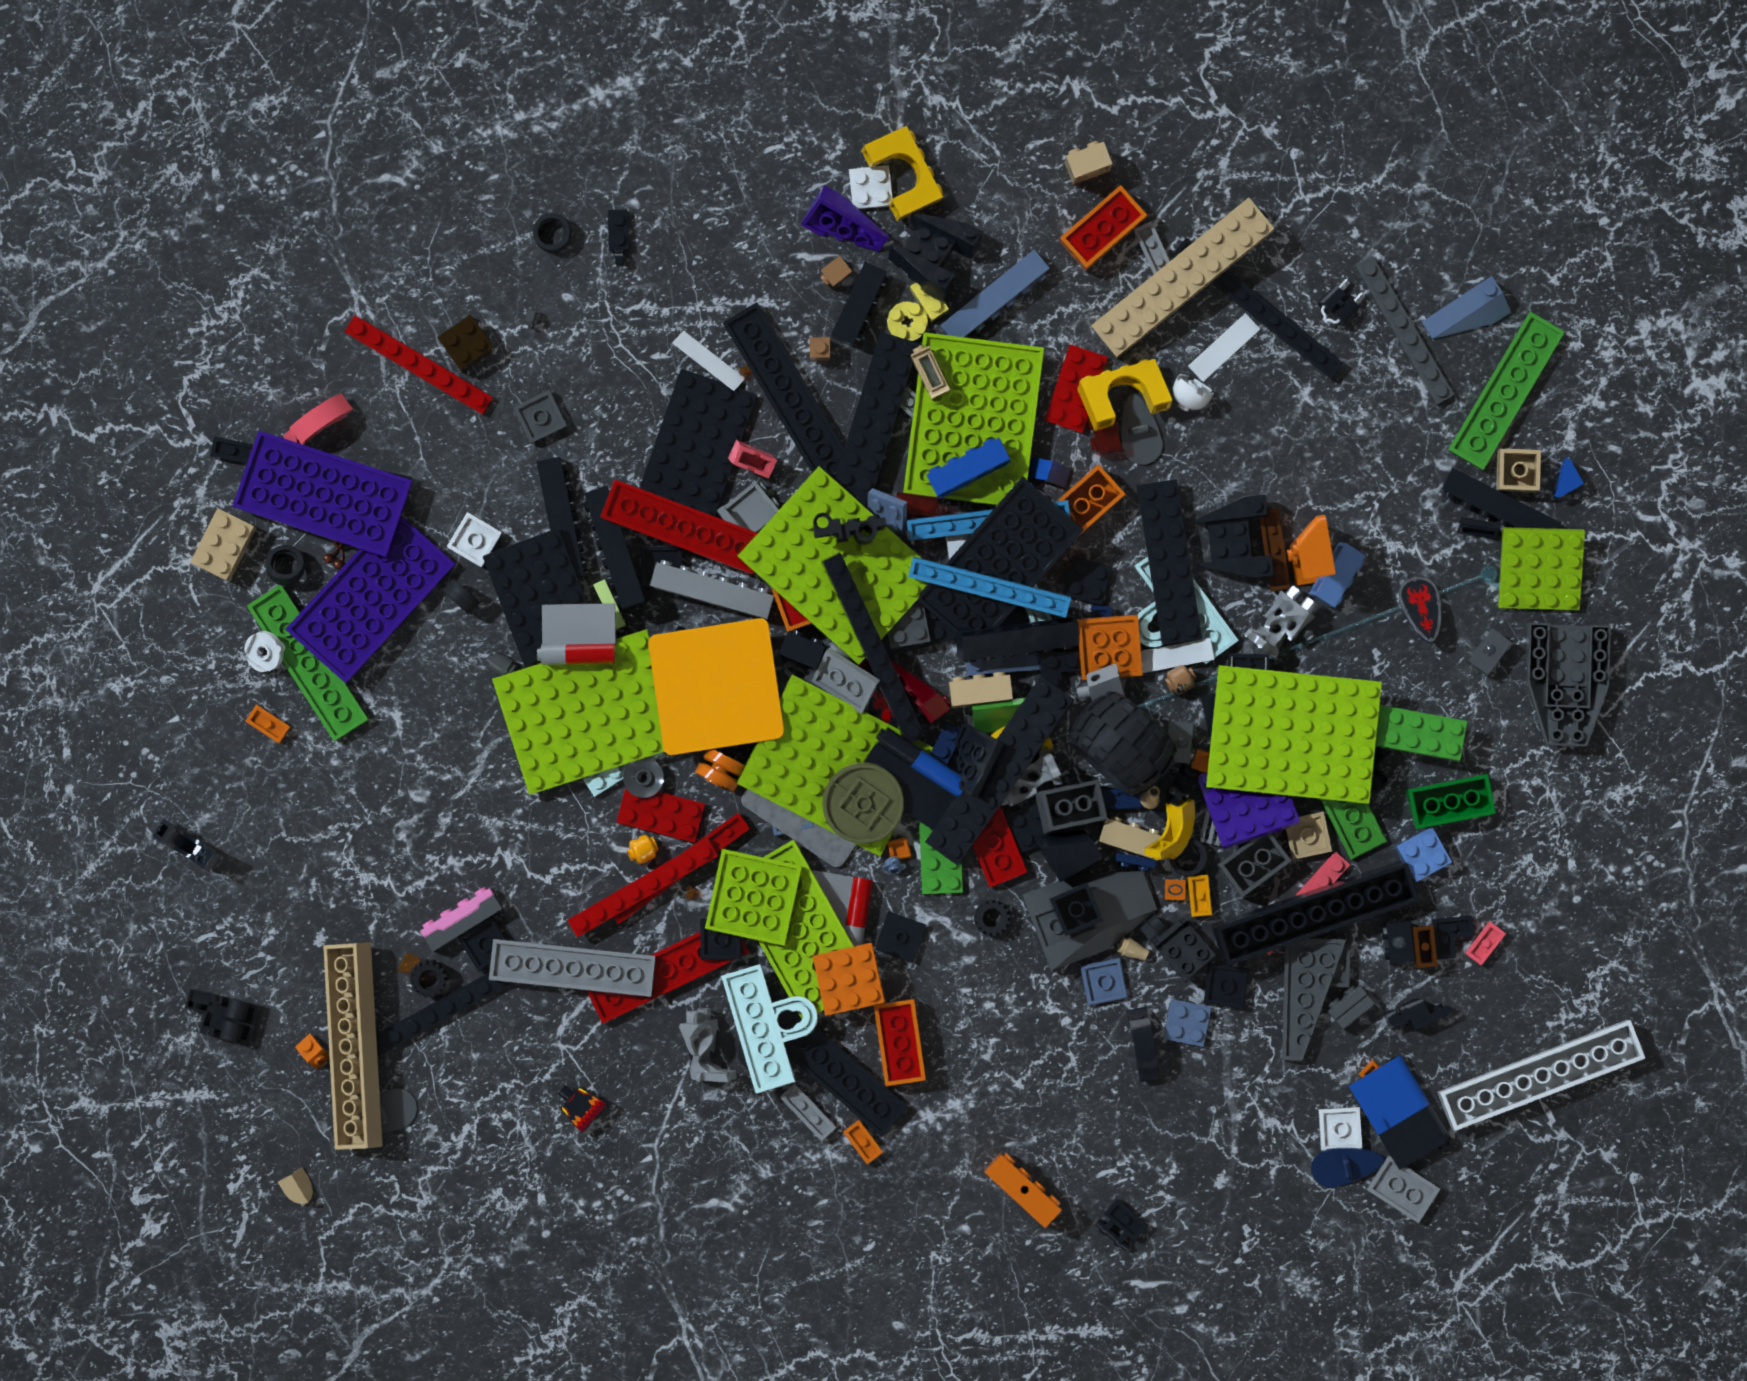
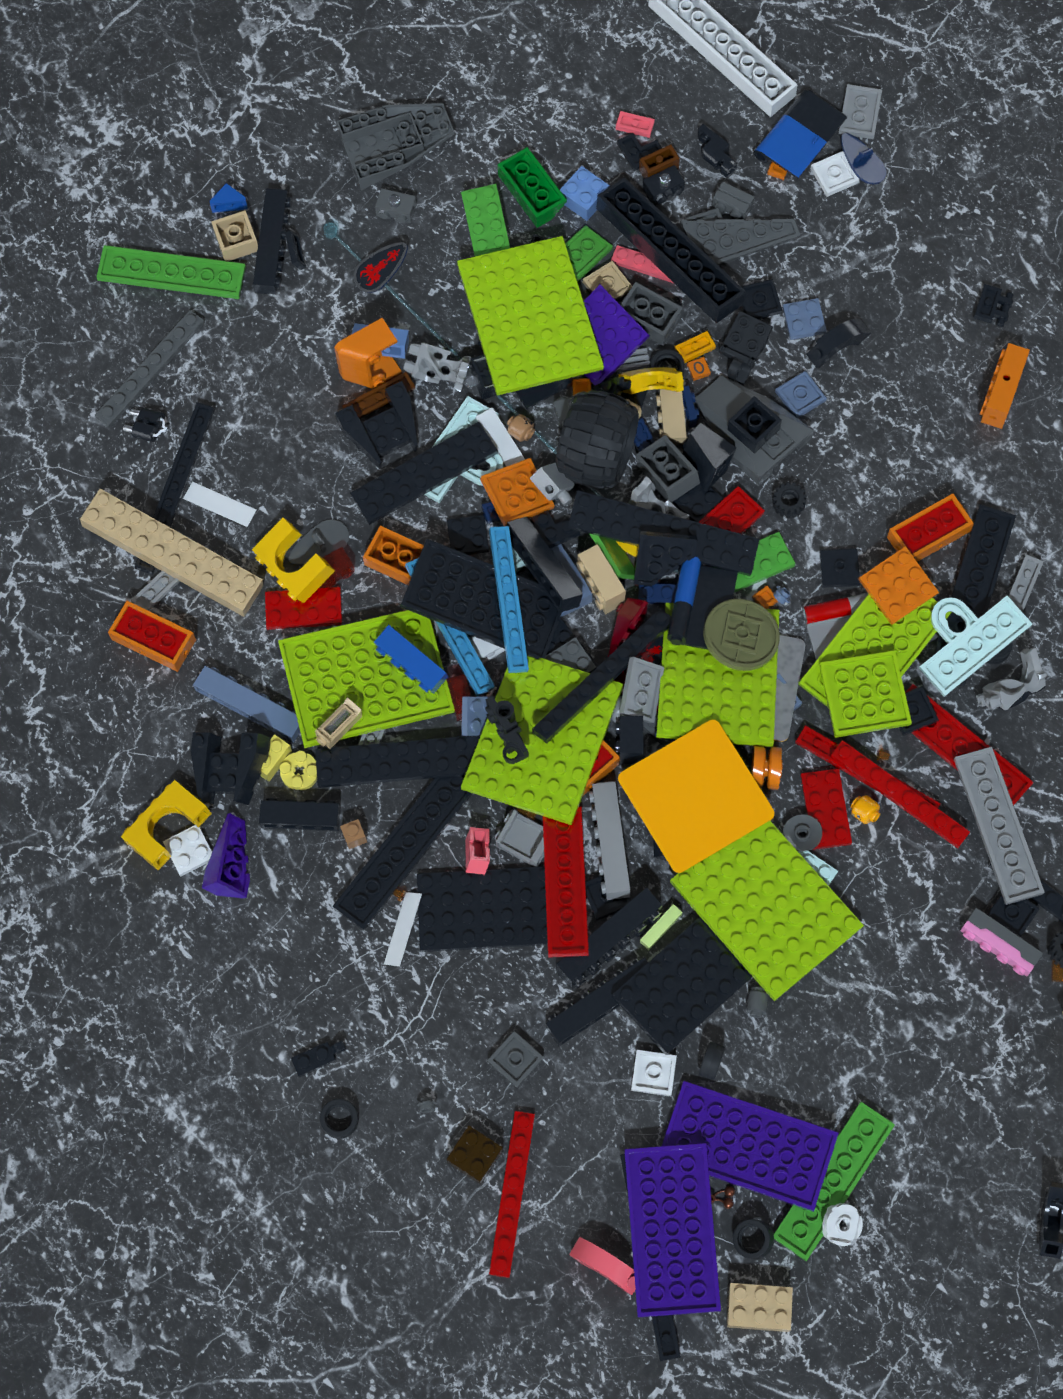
camera: 110 degrees left, 15 degrees down
orange plate [245,705,291,744] -> none
light grey door [537,603,616,665] -> none
medium nougat brick [820,256,852,289] -> none
orange plate [843,1120,883,1164] -> none
blue slope [1028,458,1071,488] -> none
tan brick [1064,141,1112,185] -> none
tan cone [1117,937,1149,961] -> none
white cylinder [1172,374,1214,411] -> none
sand blue wedge [1421,276,1511,339] -> none
lime plate [1498,527,1585,610] -> none

